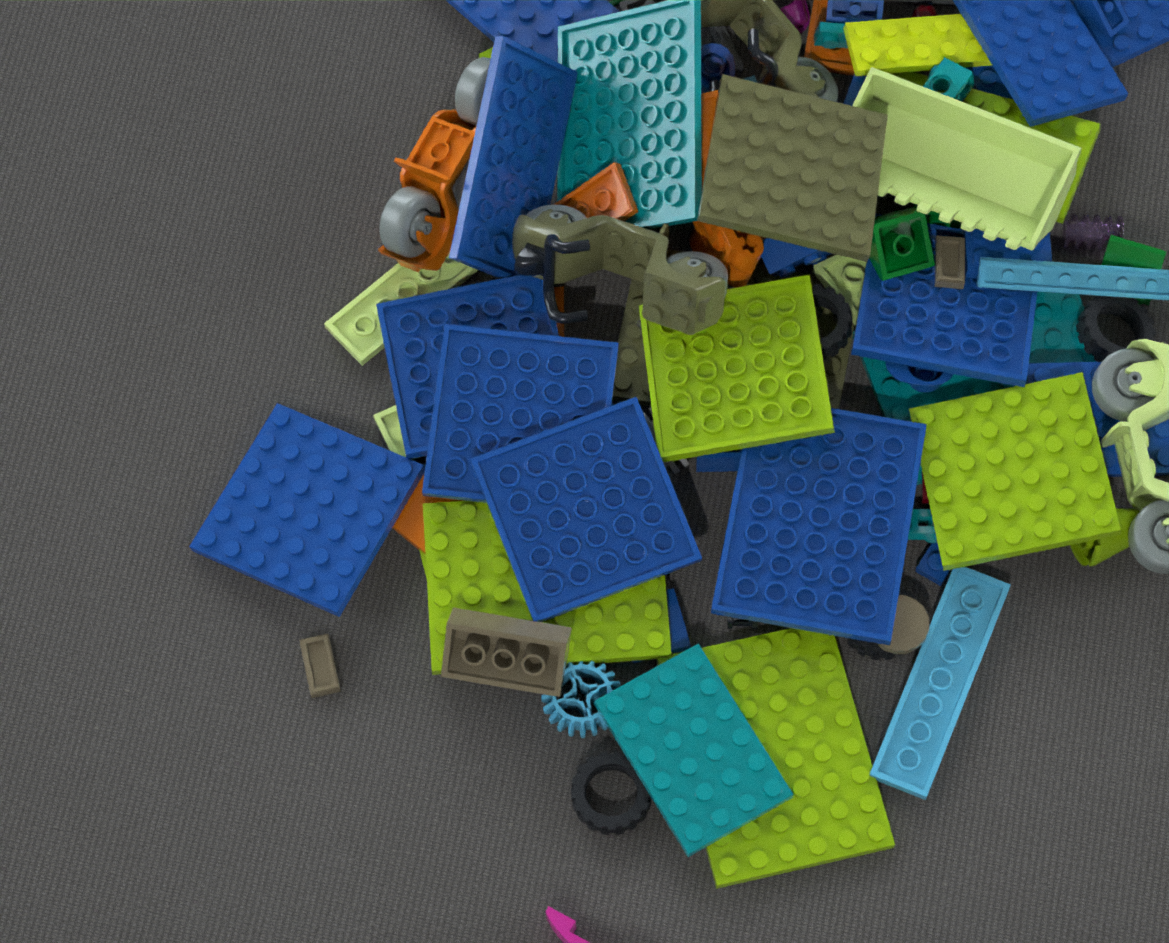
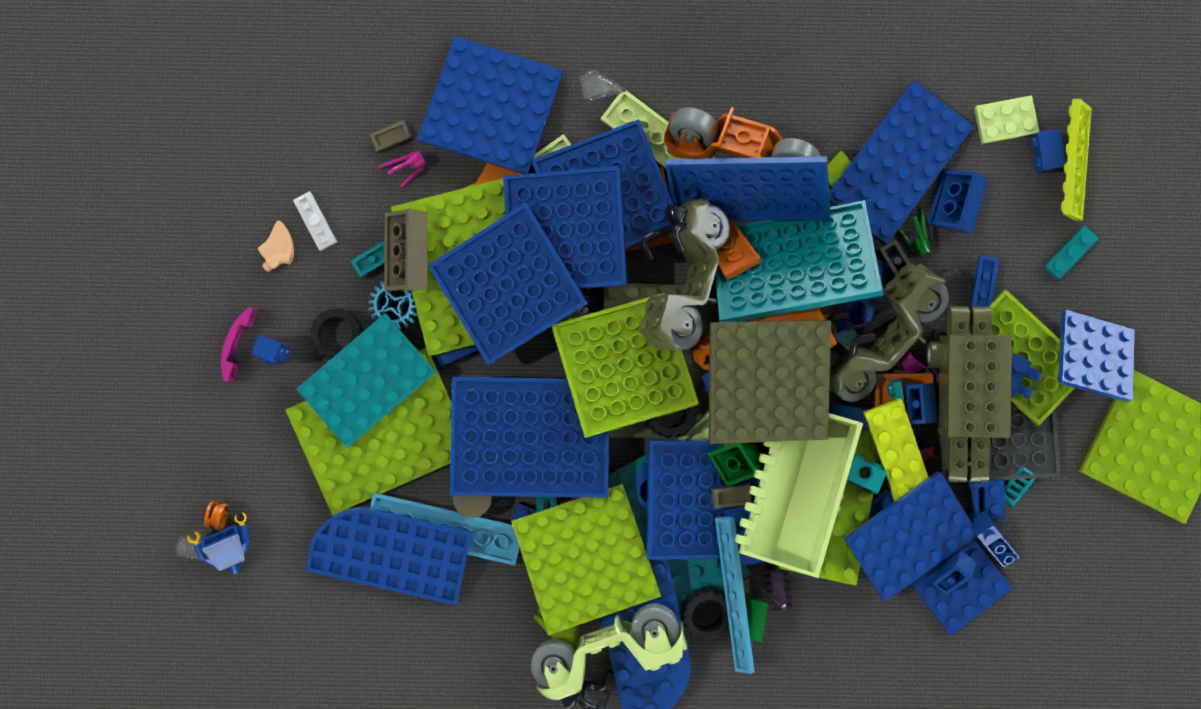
camera: 75 degrees right, 20 degrees up
none -> blue brick [251,335,290,365]
none -> light nougat arm [258,221,294,272]
none -> white plate [293,191,337,251]
none -> blue plate [306,507,472,605]
none -> teal plate [351,241,385,278]
none -> dark pink plant [378,151,426,188]
none -> clear slope [580,70,626,102]

